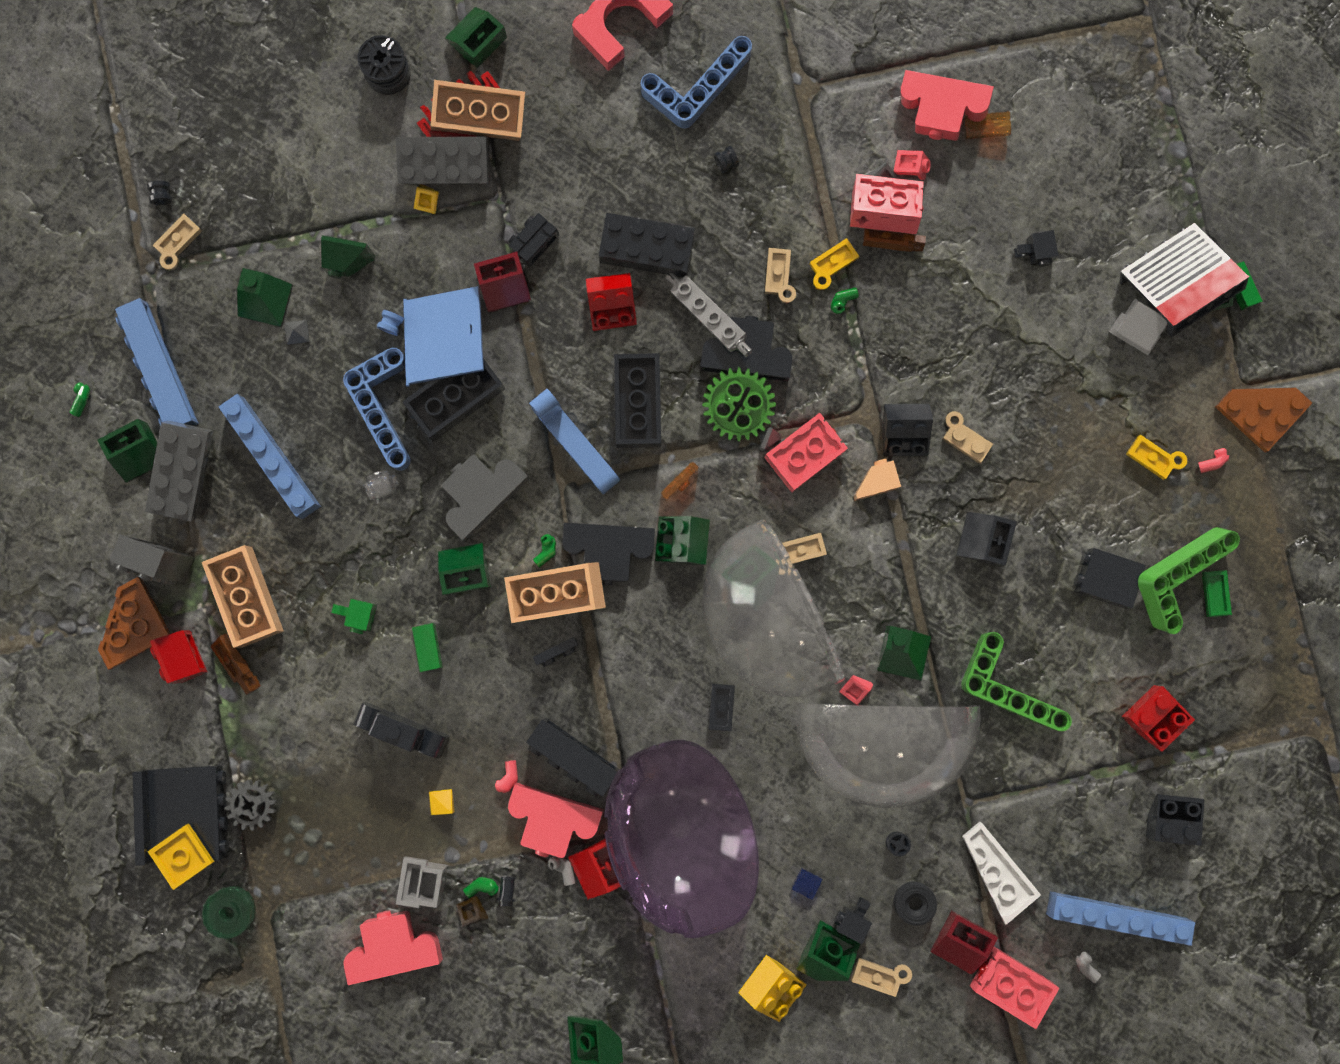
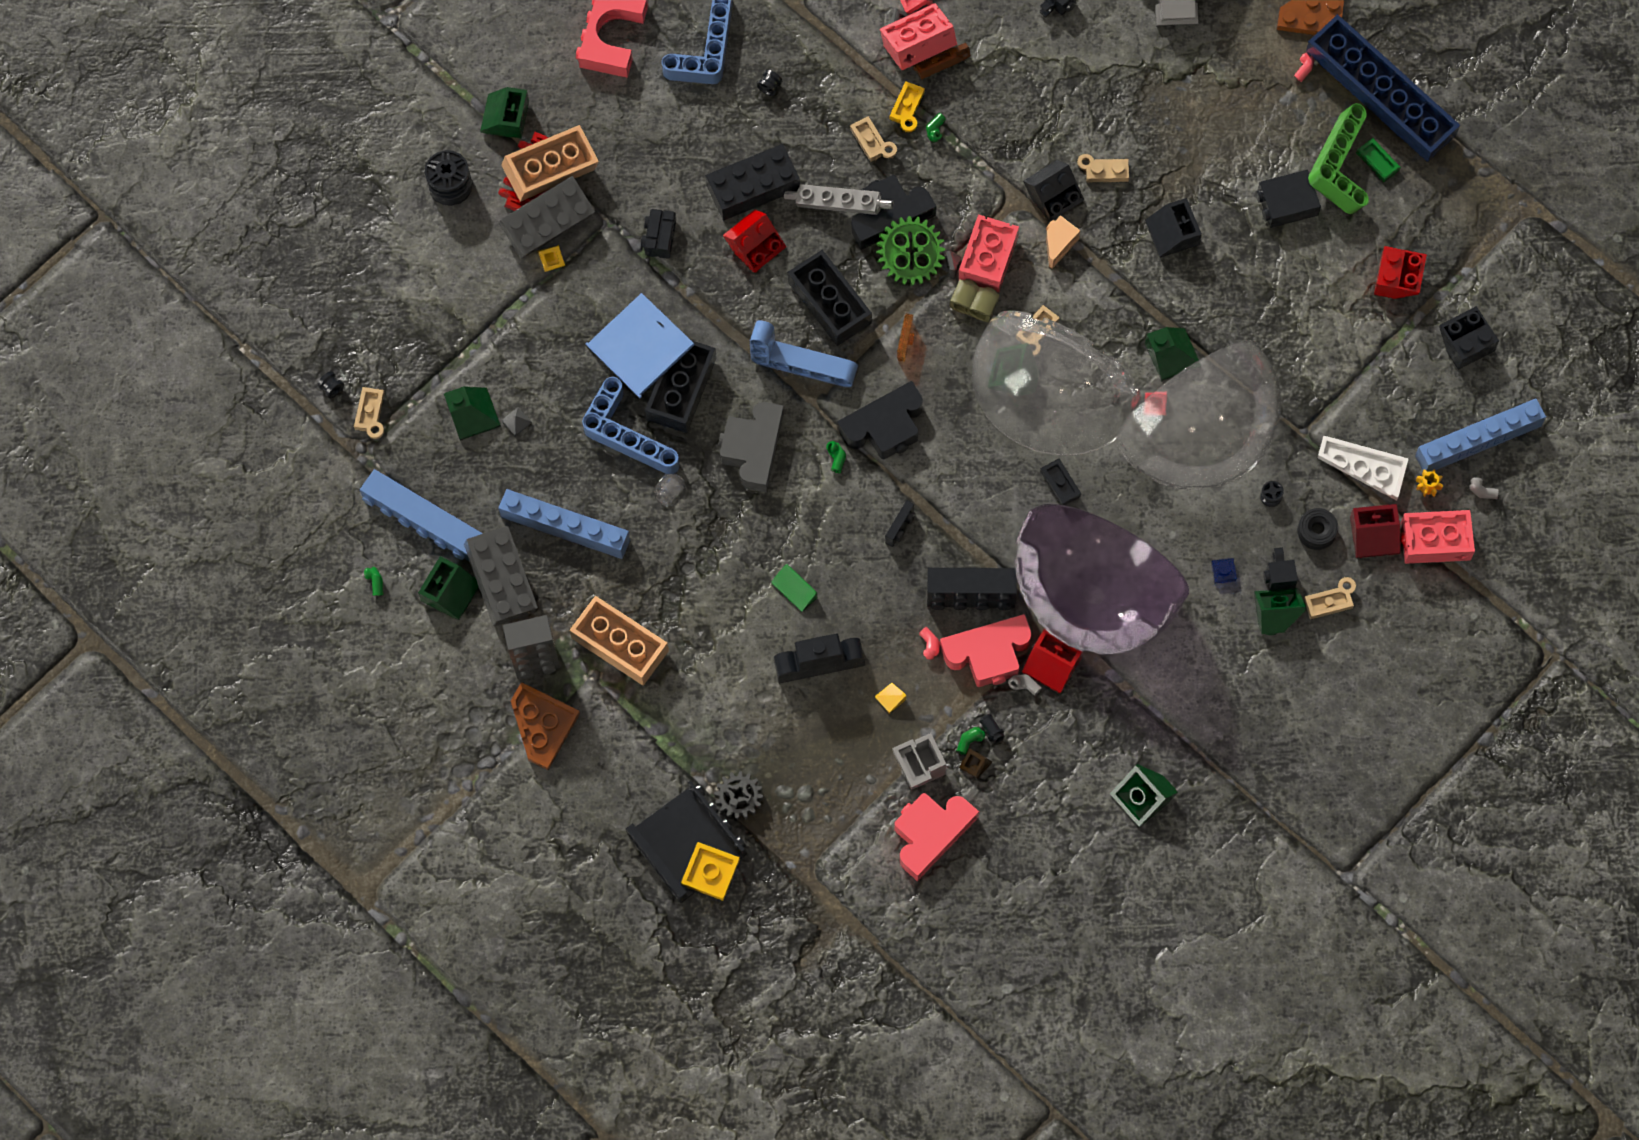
camera: 30 degrees left, 15 degrees down
red slope [150,630,207,684] -> none
clear green wheel [202,886,256,939] -> none
reddish brown hinge [211,633,261,695] -> none
dark green slope [321,235,375,279] -> none
green brick [331,599,377,634] -> none
medium blue wheel [376,310,404,336] -> none
dark green slope [438,543,491,596] -> none
dark red slope [474,252,531,313] -> none
light nougat brick [504,562,606,623] -> none
dark green slope [655,516,710,565] -> none
yellow slope [738,955,807,1022] -> none
bright green beam [961,632,1072,731] -> none
yellow hinge [1126,435,1187,480] -> none
none -> olive brick [949,279,999,322]
none -> dark blue brick [1306,14,1460,162]
none -> yellow gear [1416,469,1443,497]

